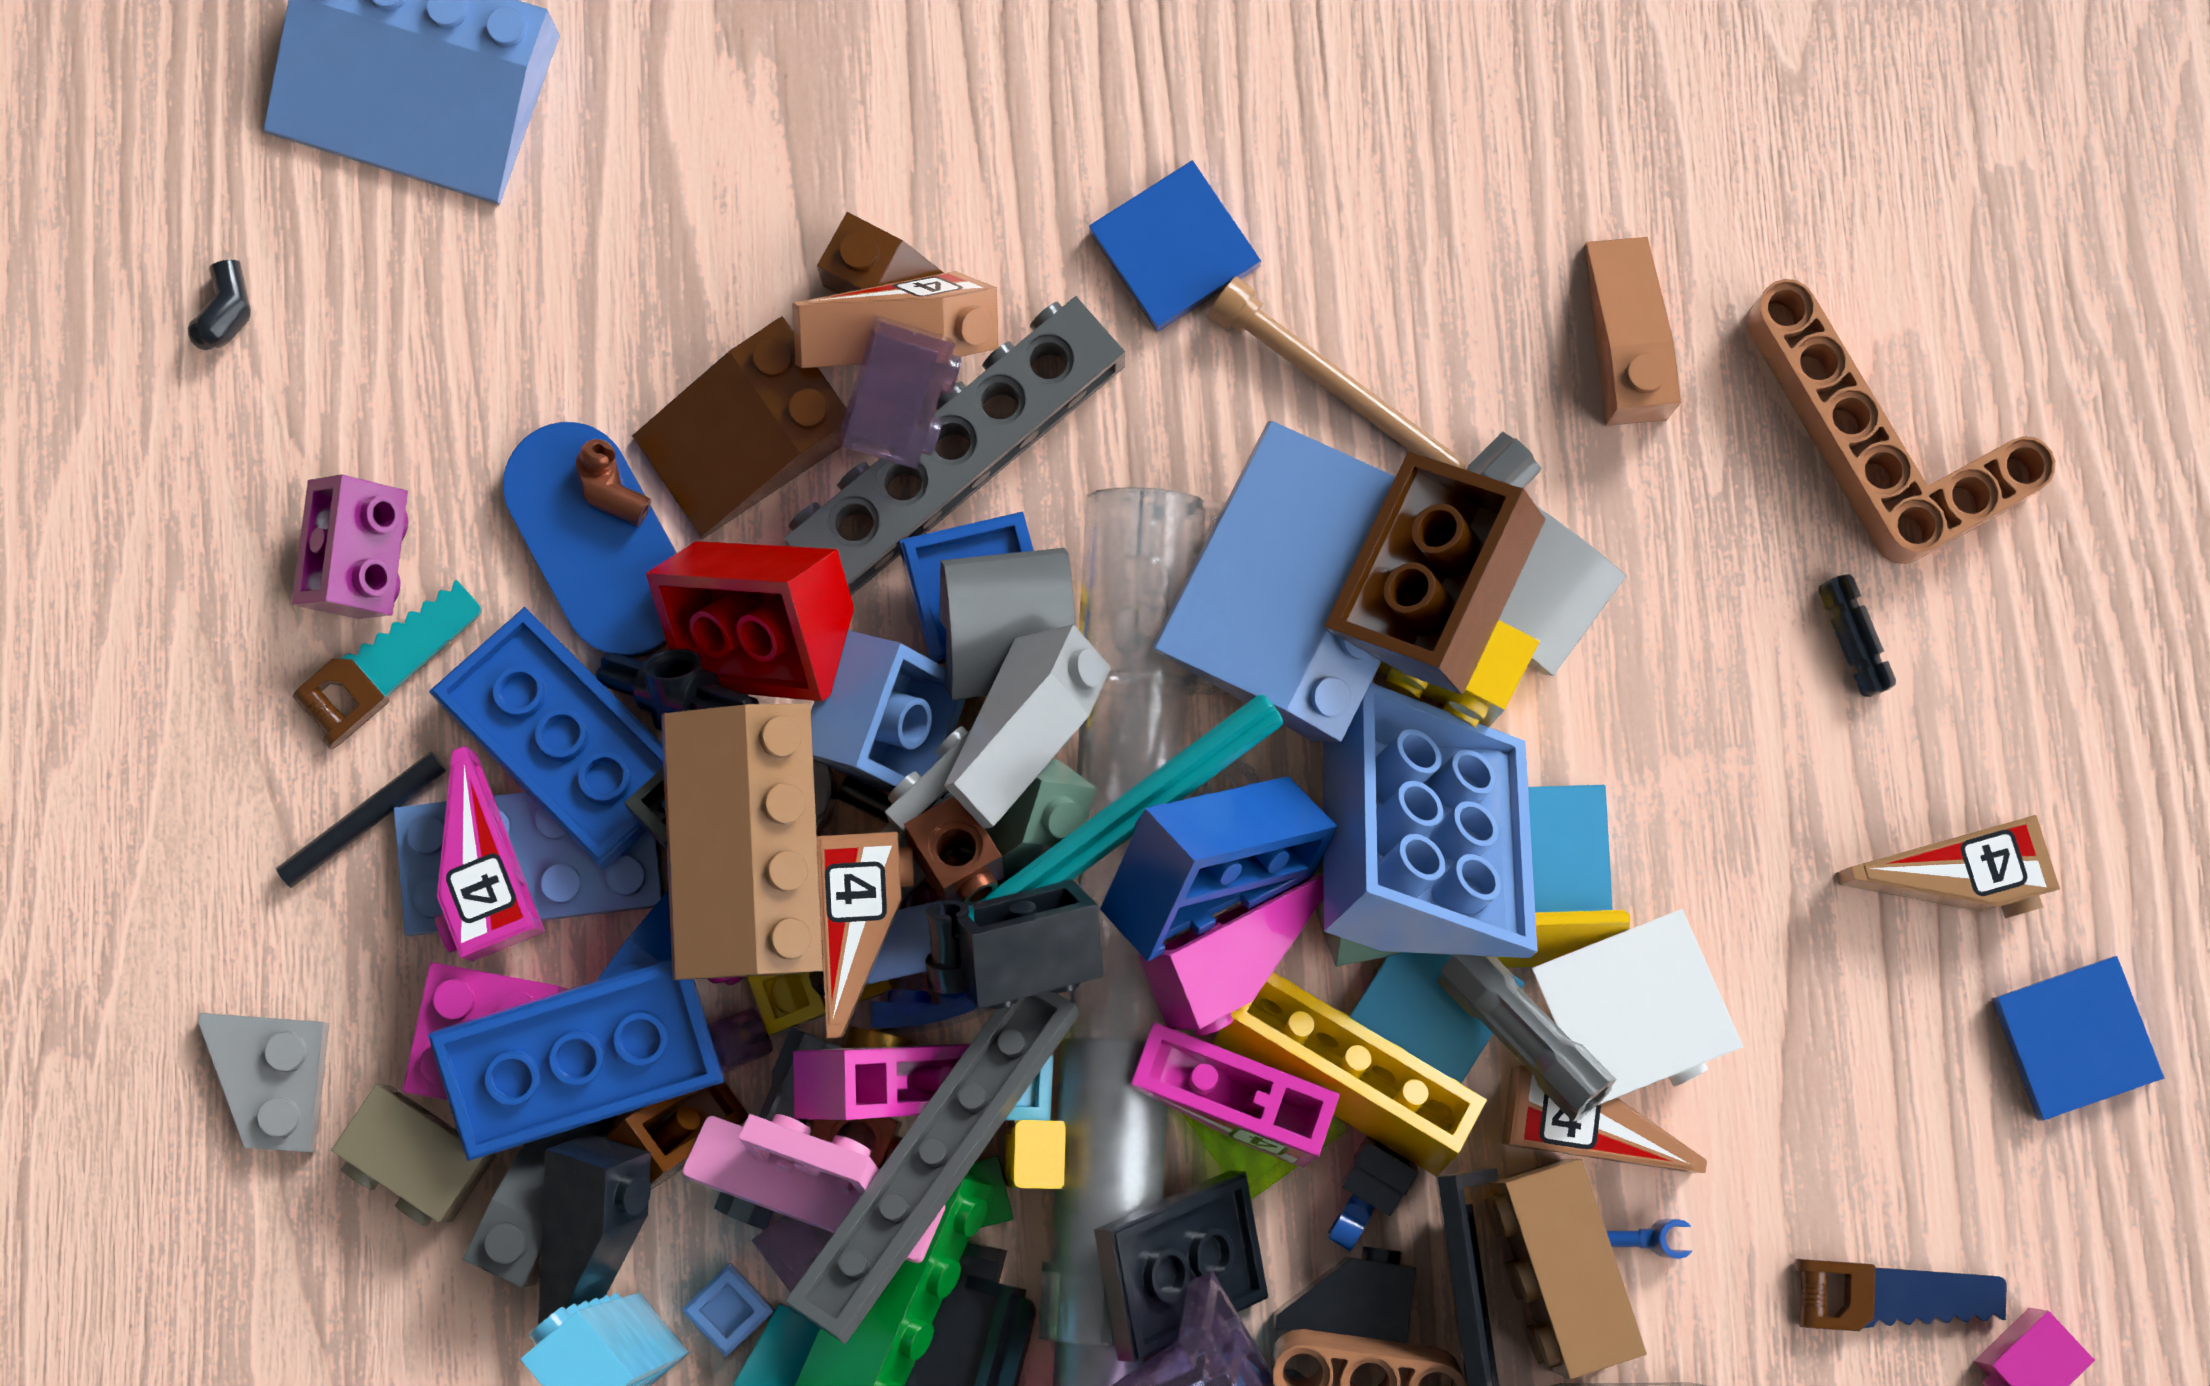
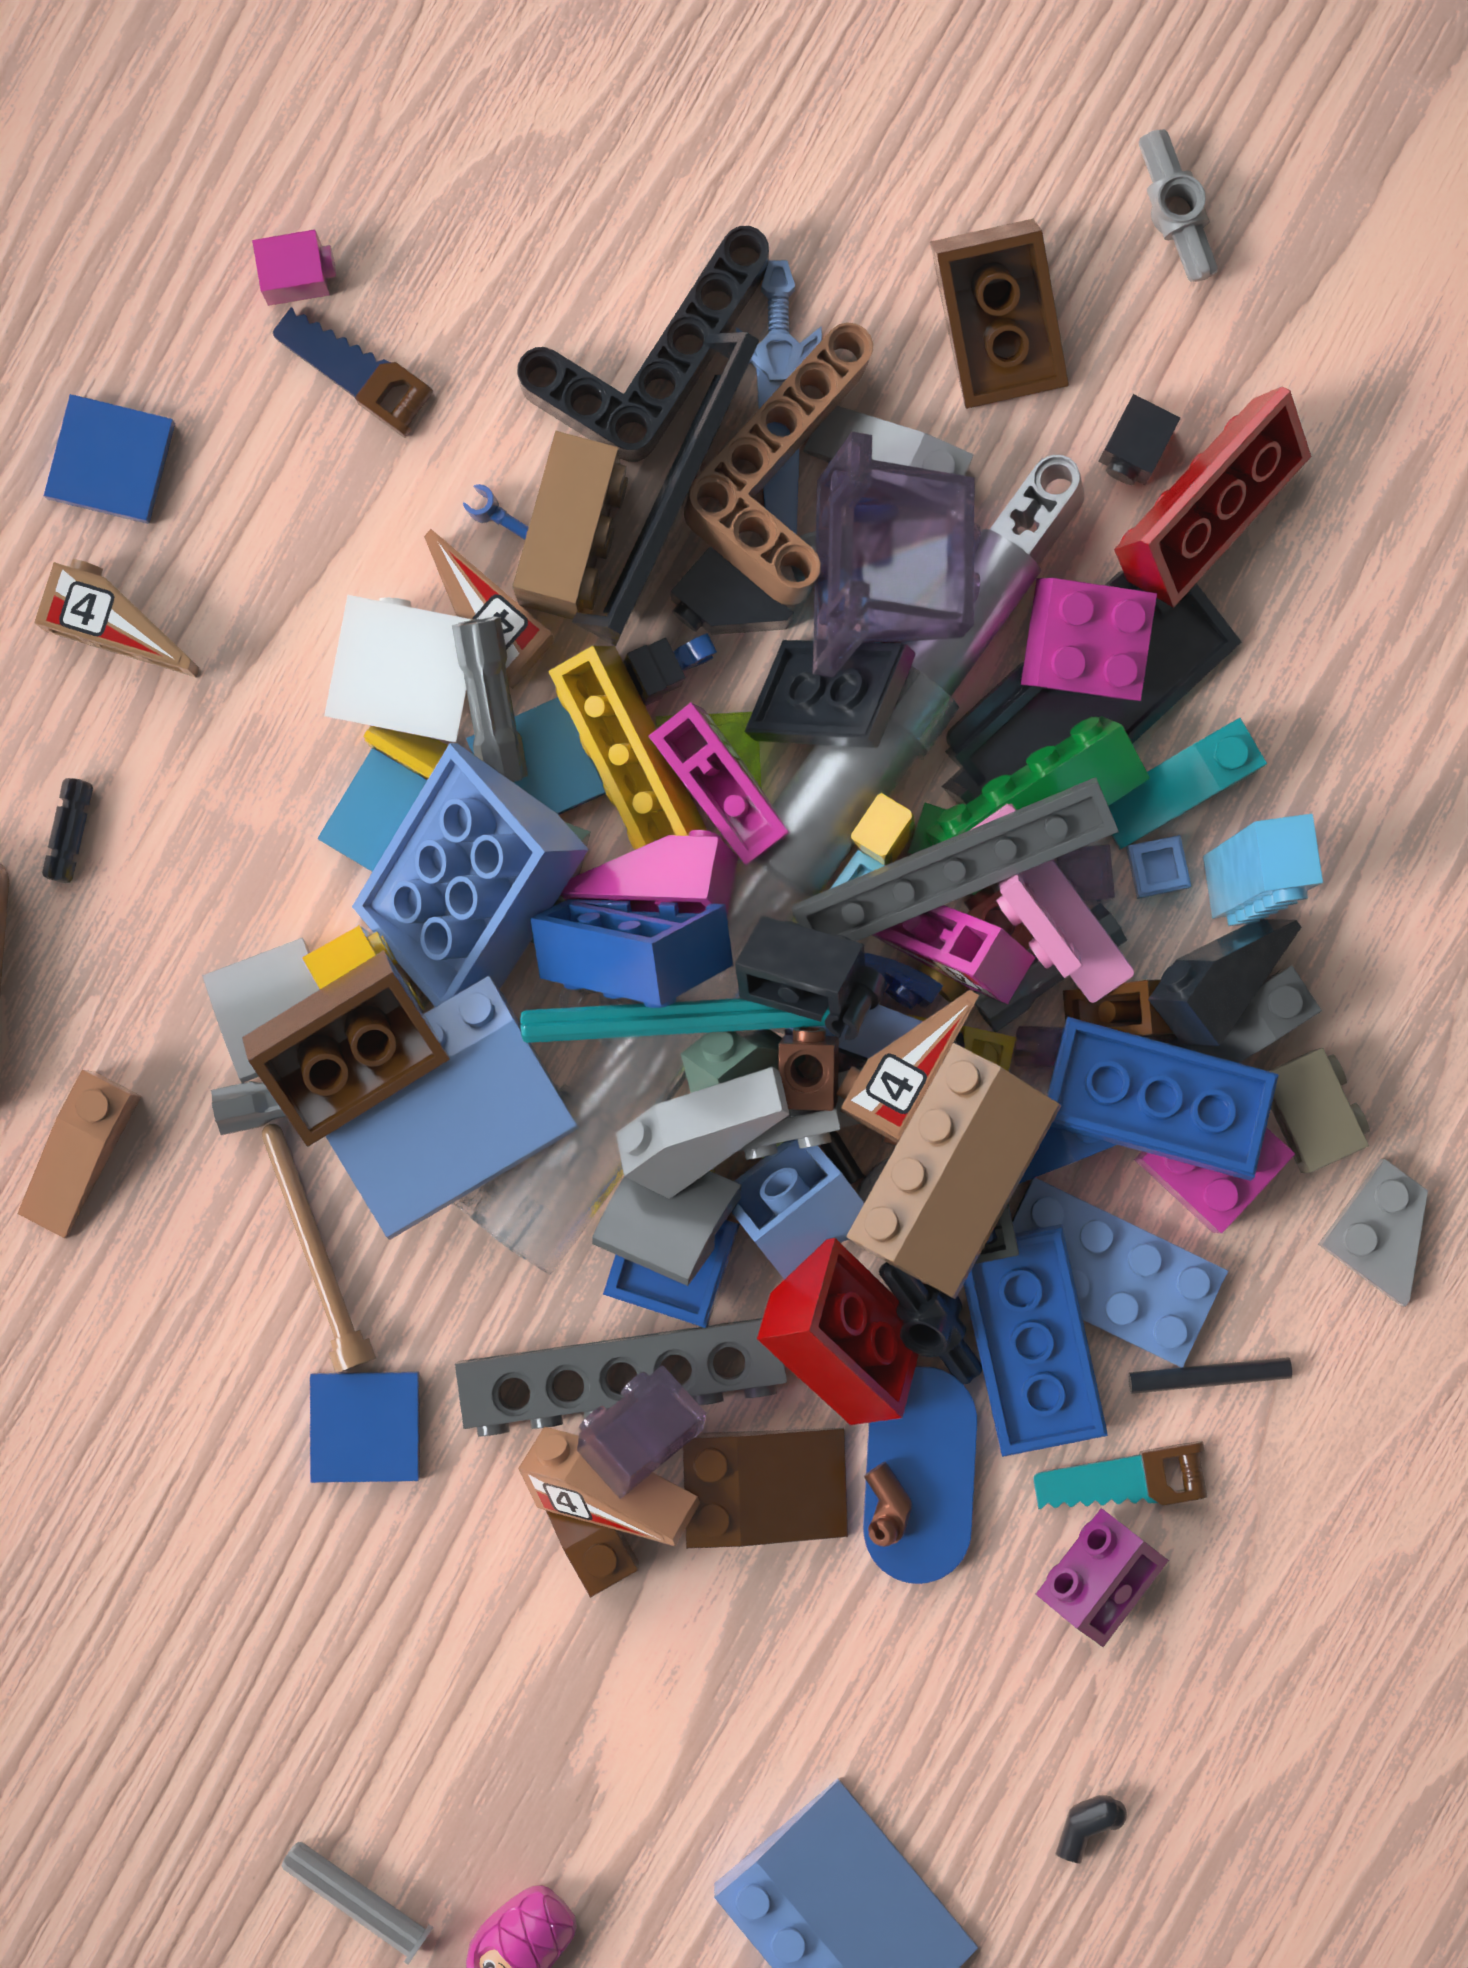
camera: 150 degrees left, 5 degrees up
slope [435,746,545,962] -> none

